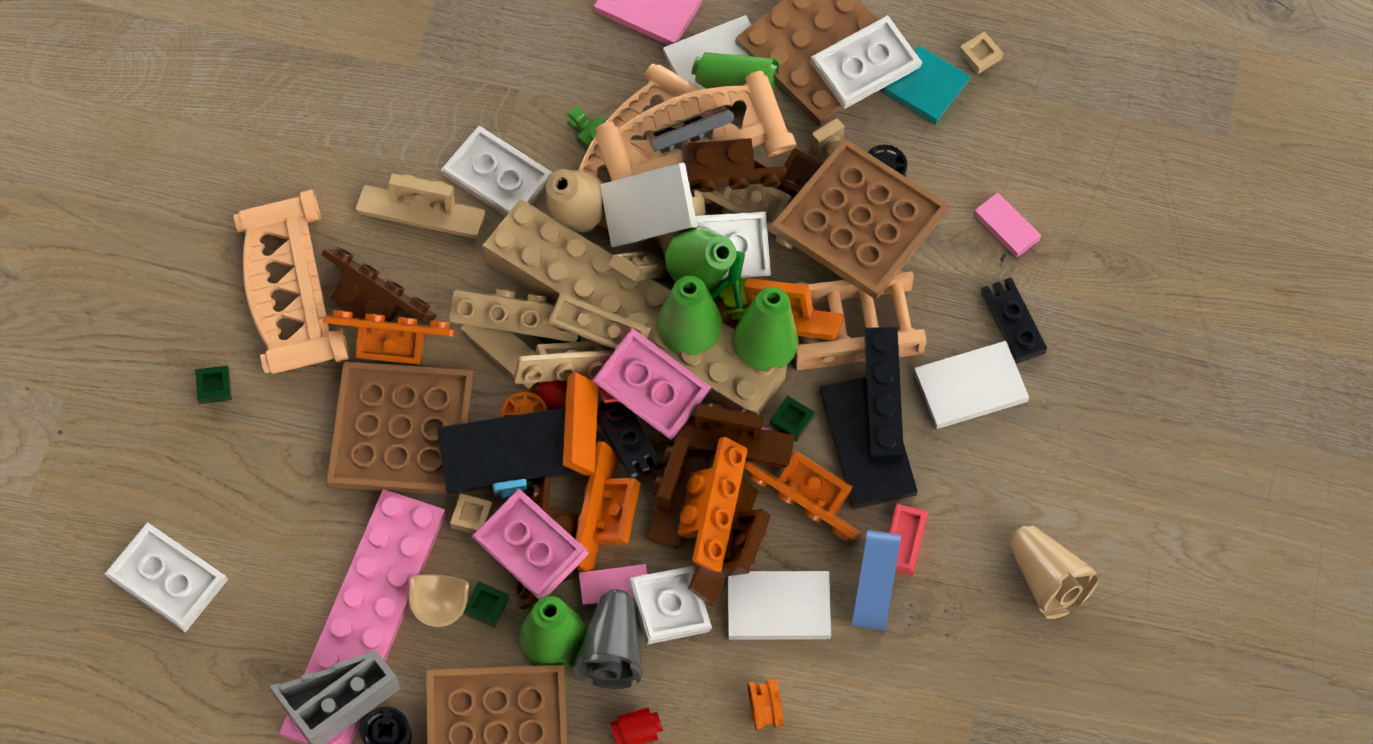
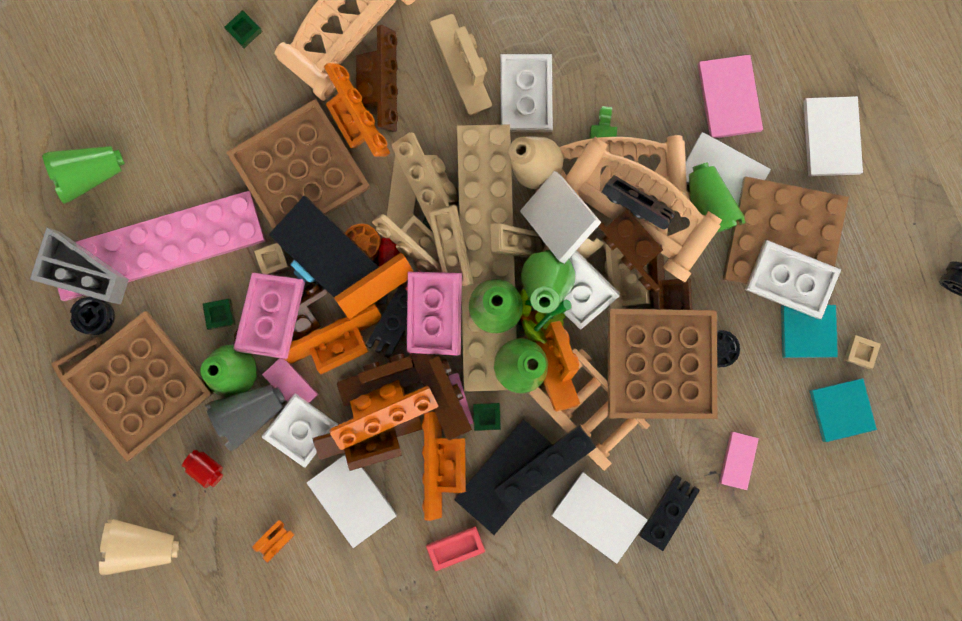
camera: 50 degrees right, 20 degrees up
white tile [104,522,228,632] -> none
tan helmet [409,574,469,627] -> none
tan plate [810,118,845,157] -> none
medium blue beam [852,529,901,632] -> none
none -> bright green cone [42,146,125,204]
none -> teal tile [809,378,877,442]

